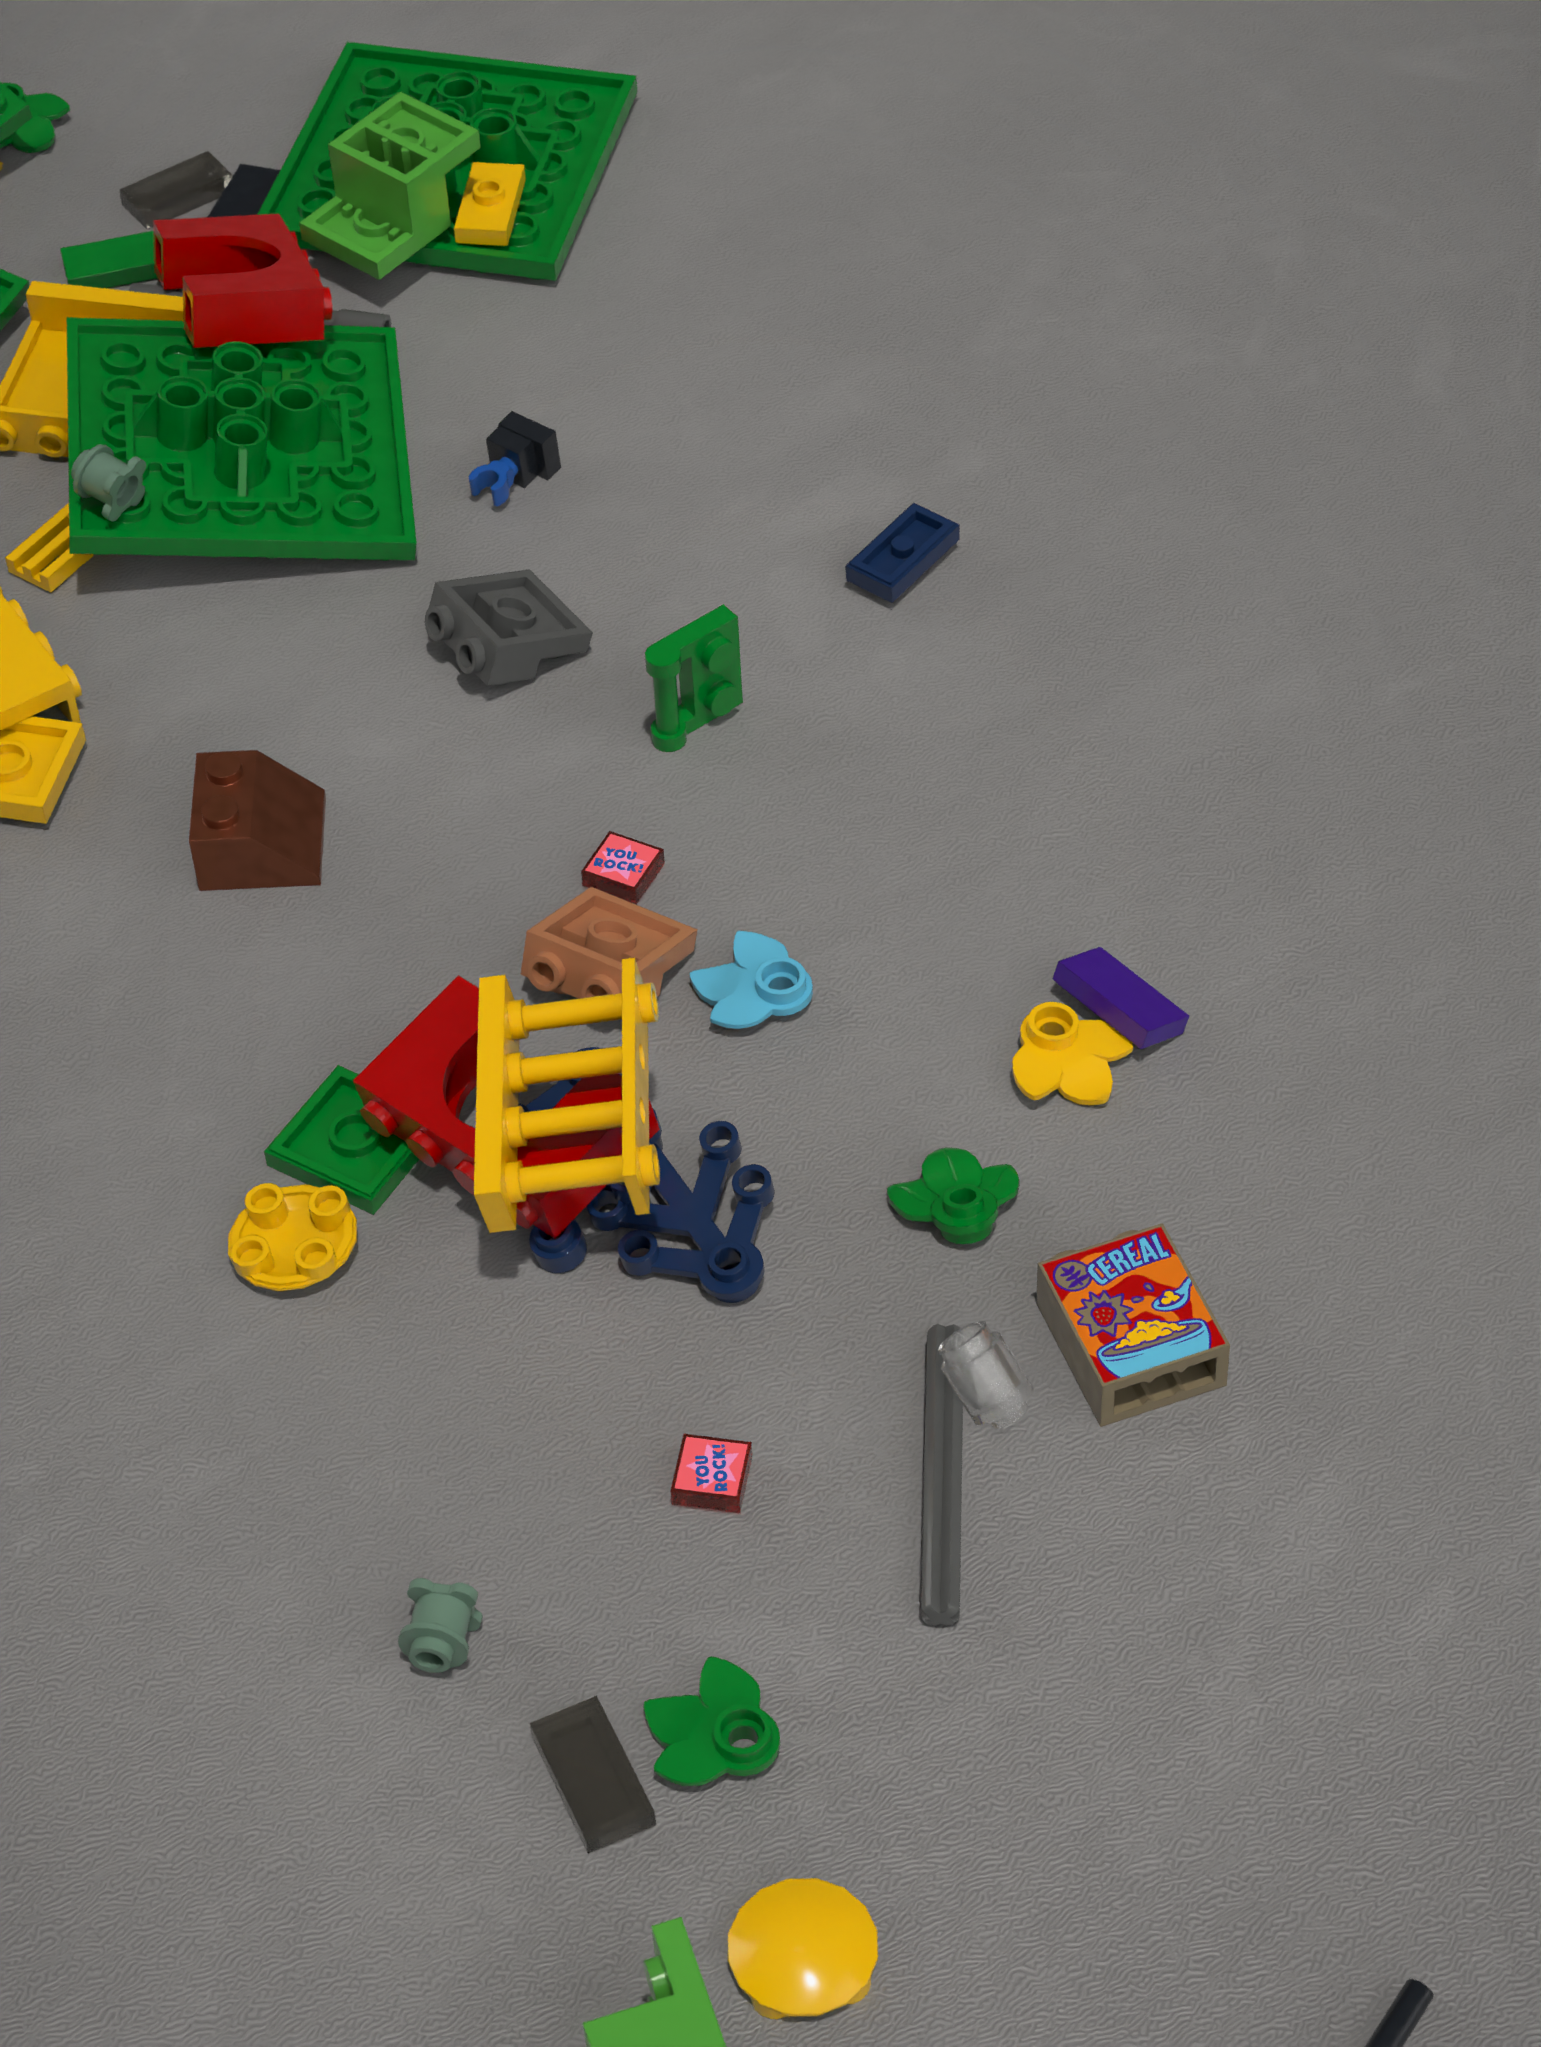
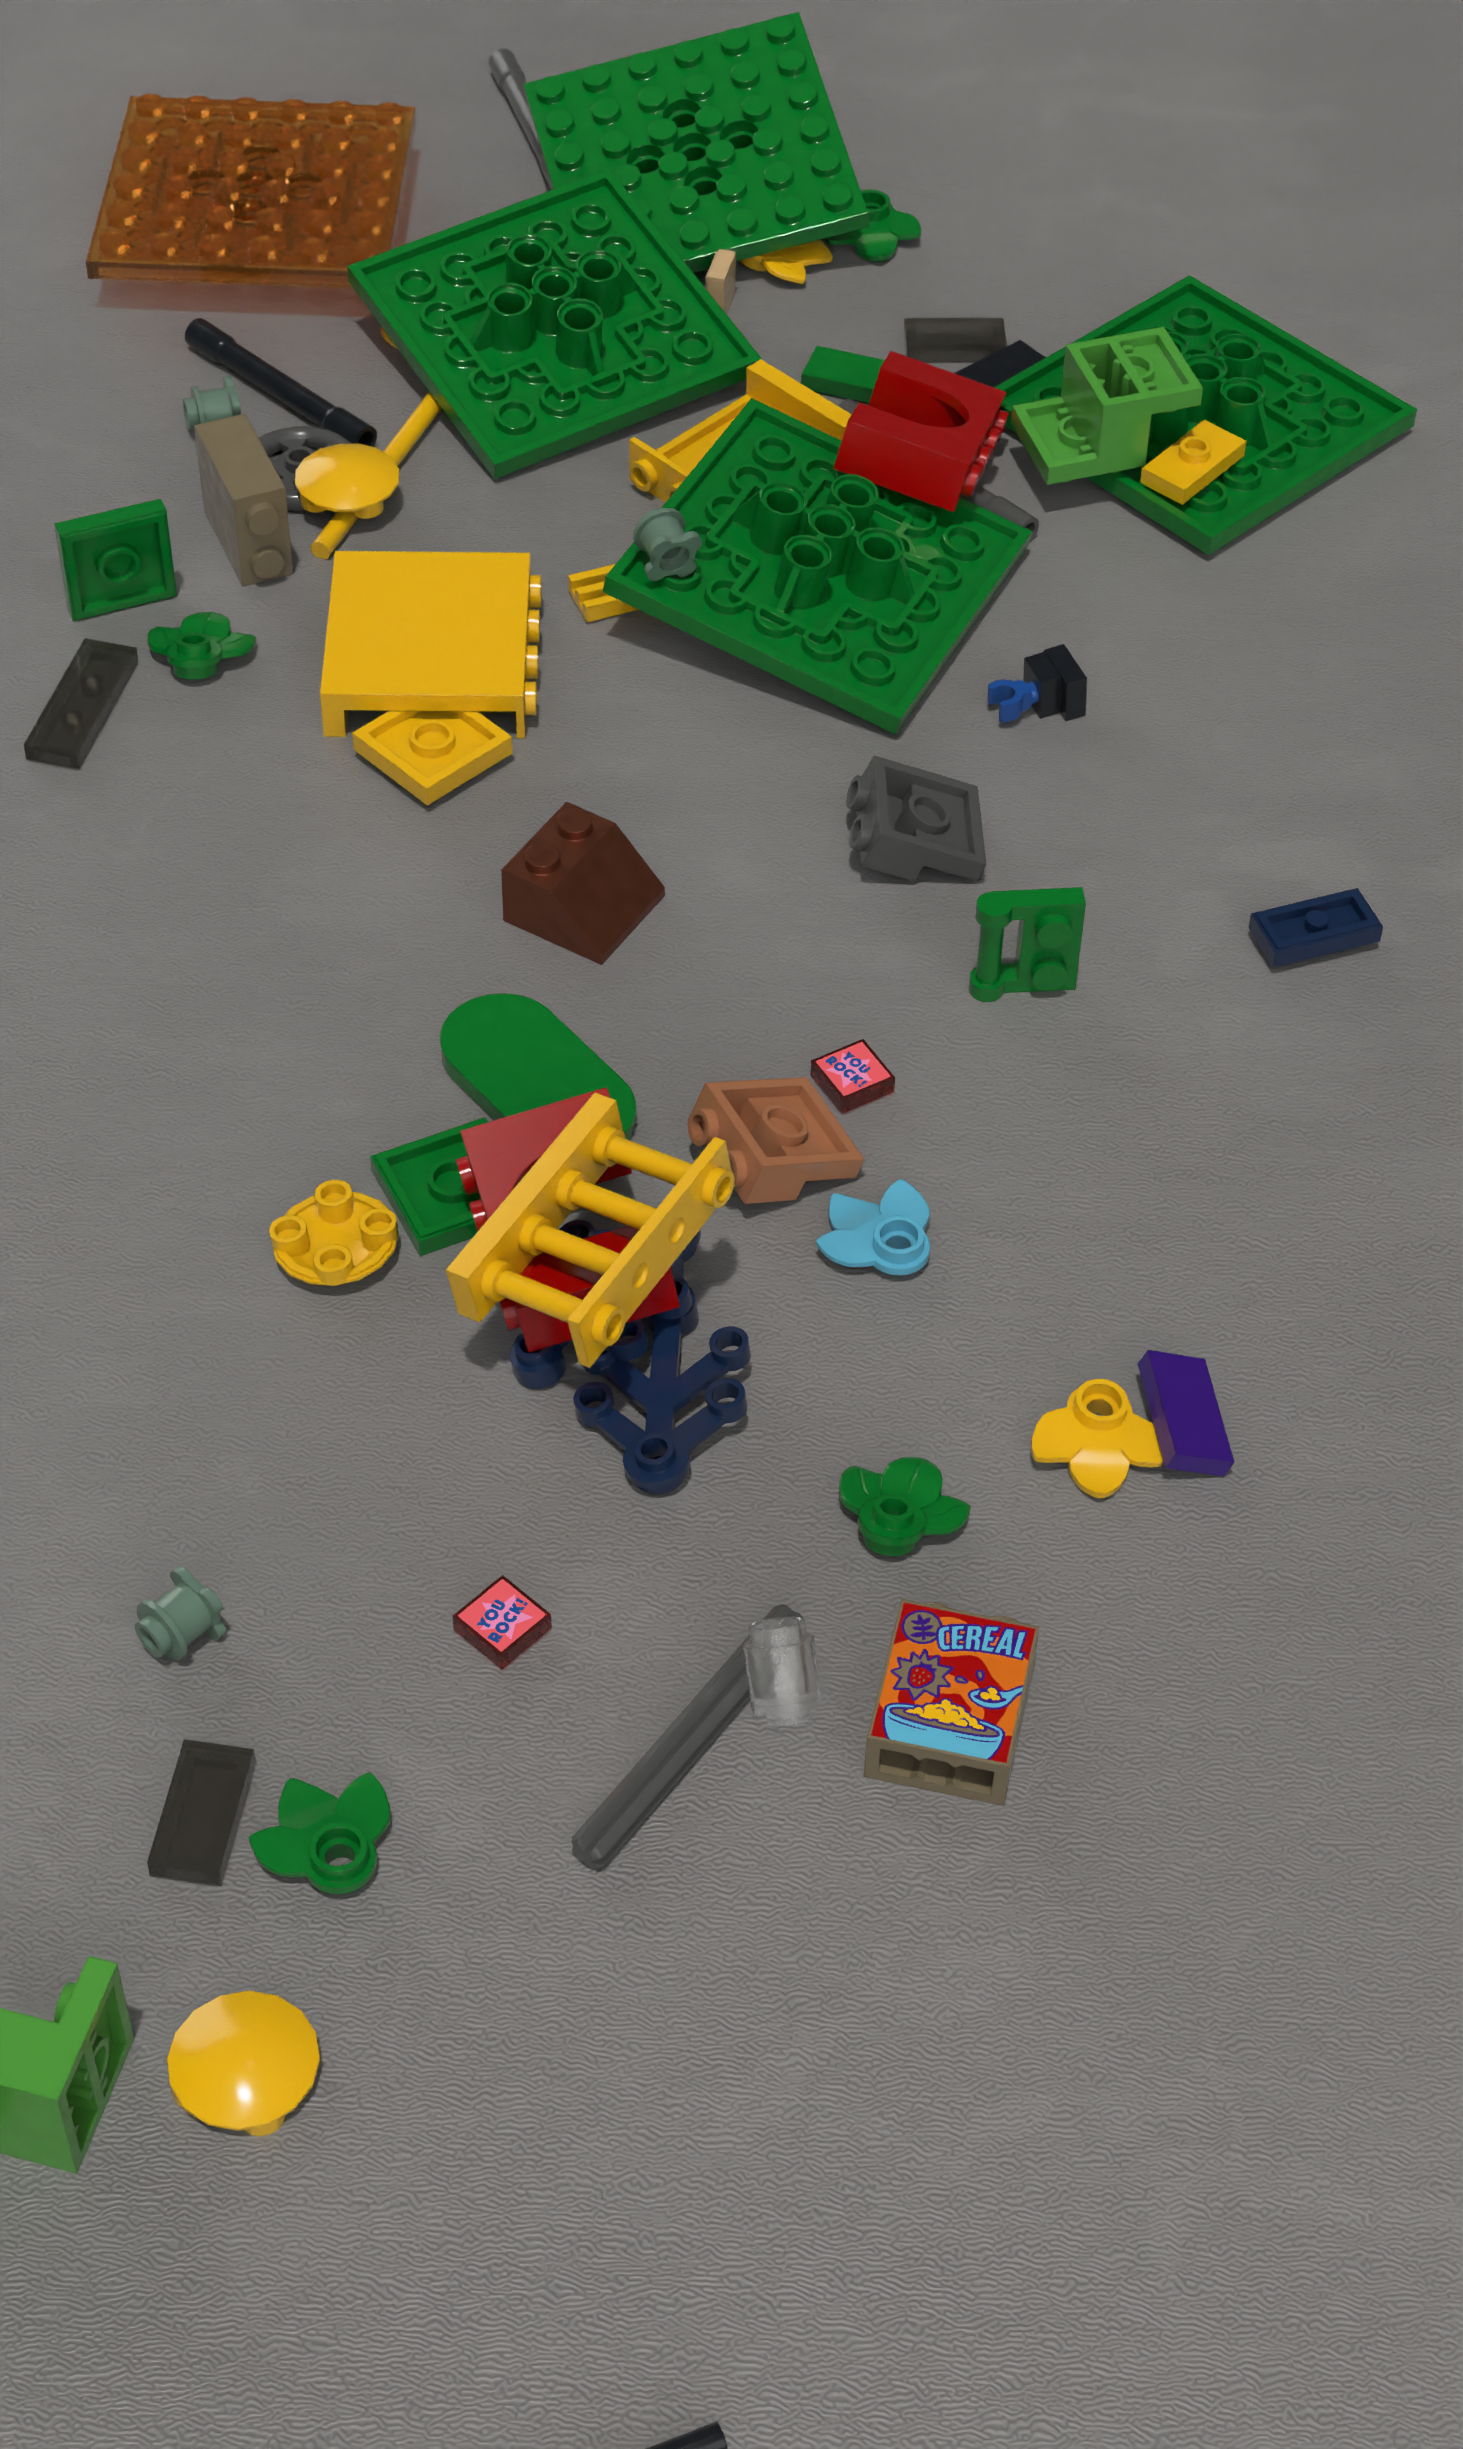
camera: 30 degrees right, 0 degrees up
none -> green tile [440,993,636,1140]

